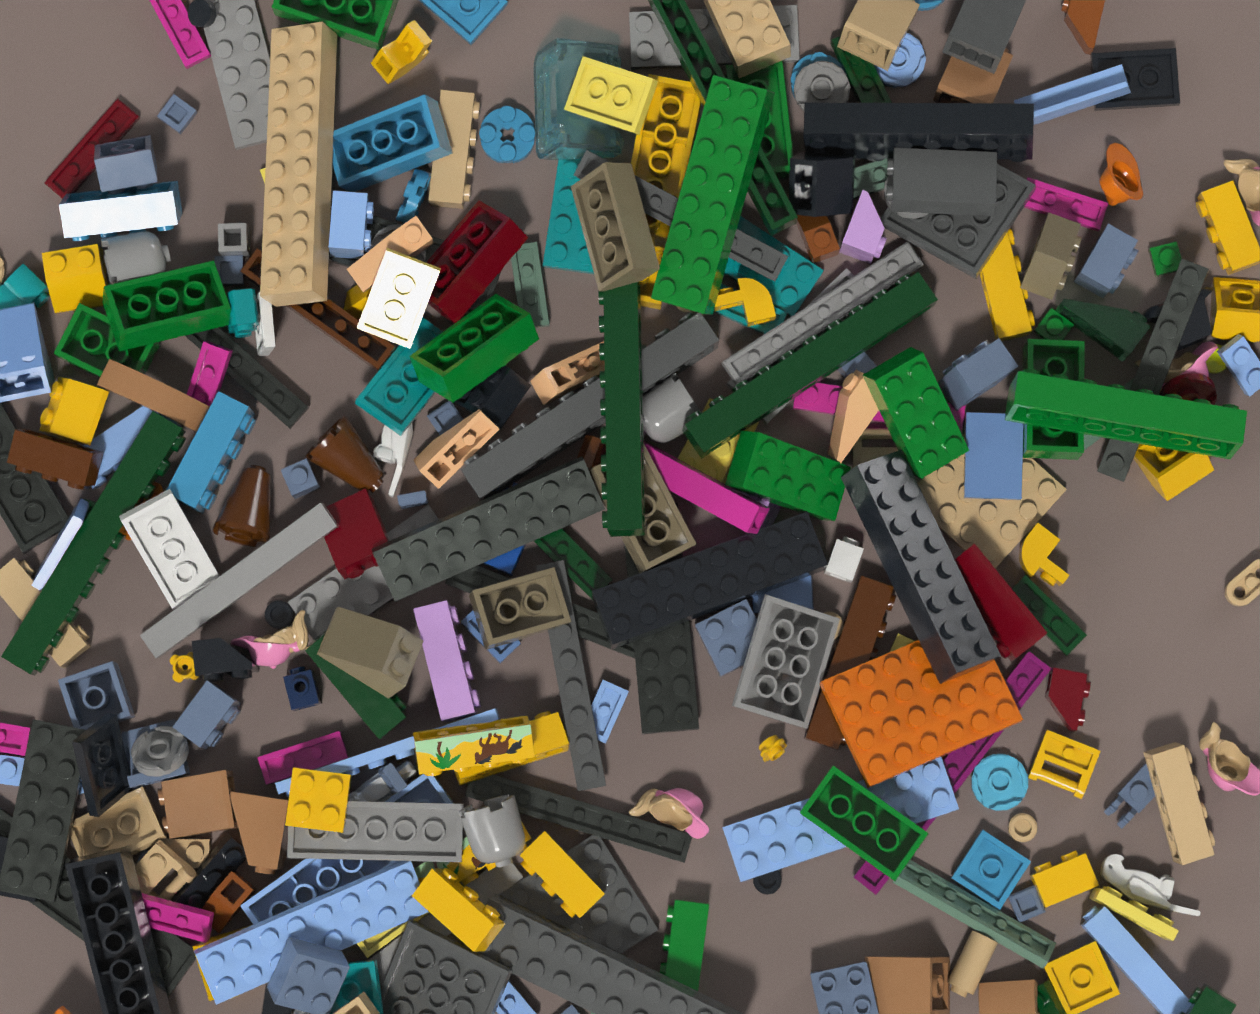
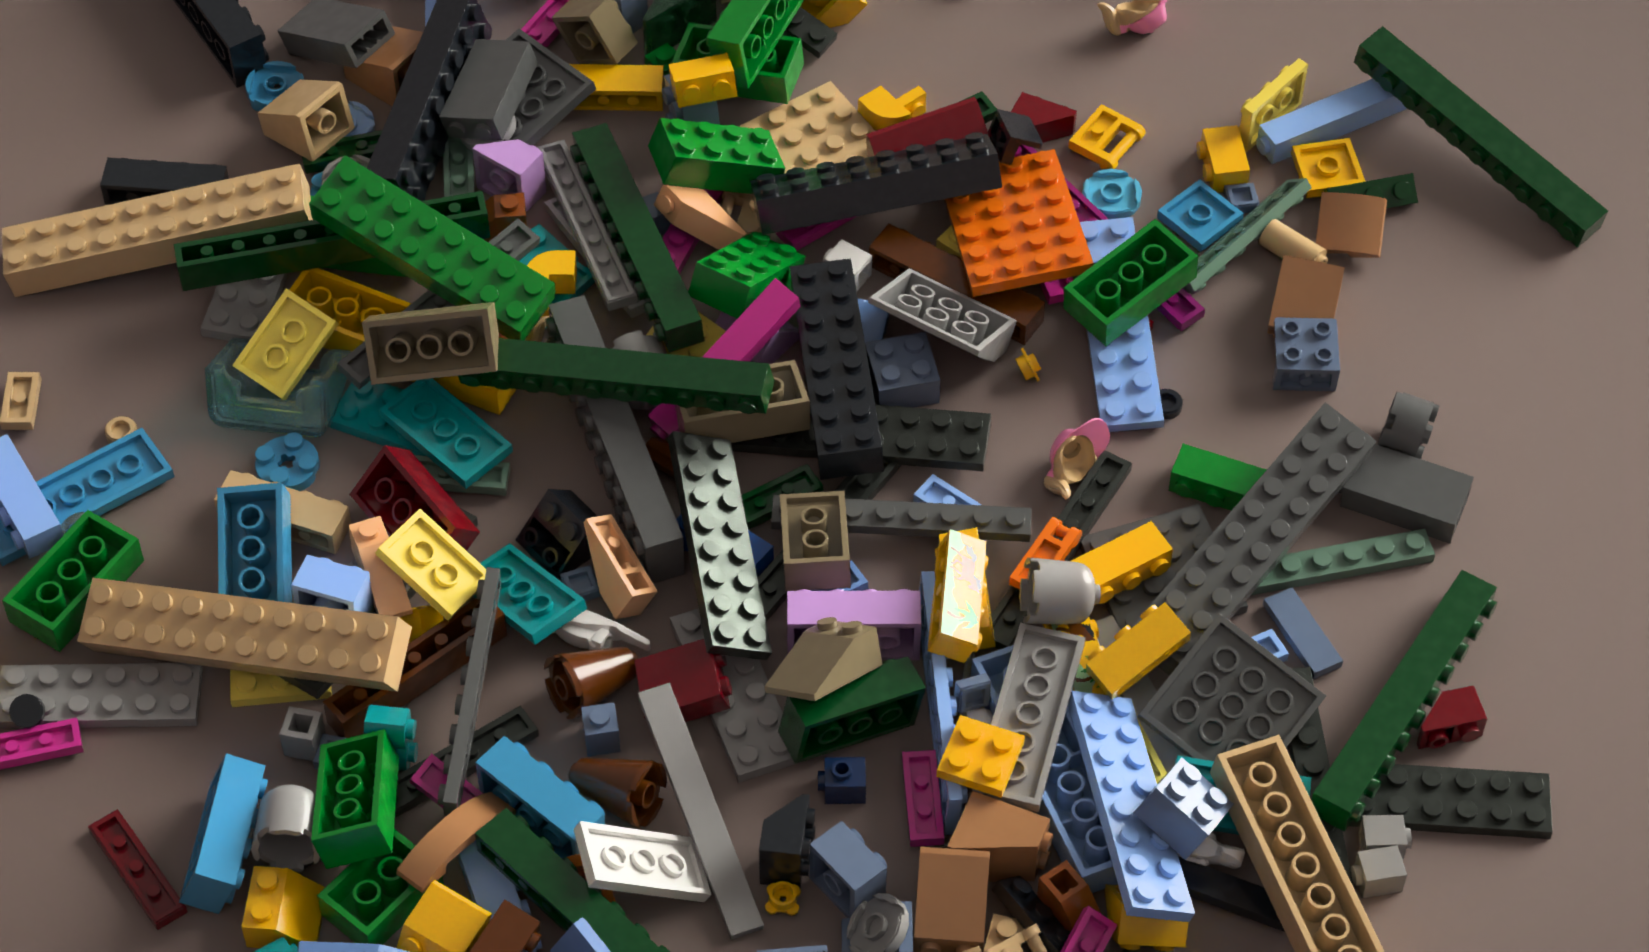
camera: 80 degrees left, 30 degrees down
sand blue brick [94,135,158,194] -> none
sand blue plate [157,94,198,135] -> none
hair [231,610,309,669] -> none
white tile [255,292,275,356] -> none
black tile [265,600,294,629] -> none
yellow brick [371,20,432,84] -> none
dark azure plate [396,168,431,224] -> none
sand blue tile [397,490,429,509] -> none
green brick [409,294,539,403] -> none
light nougat slope [530,341,605,405] -> none
black slope [789,151,855,217] -> none
medium blue tile [964,412,1023,500] -> none
tan tile [1008,813,1037,842] -> none
white animal [1100,854,1201,916] -> none
sand blue hinge [1104,763,1155,829] -> none
tan brick [1143,742,1215,865] -> none
none -> teal plate [379,378,513,489]
none -> dark grey plate [438,567,501,817]
none -> yellow brick [668,53,738,108]
none -> black panel [988,109,1043,165]
none -> orange plate [1009,517,1082,590]

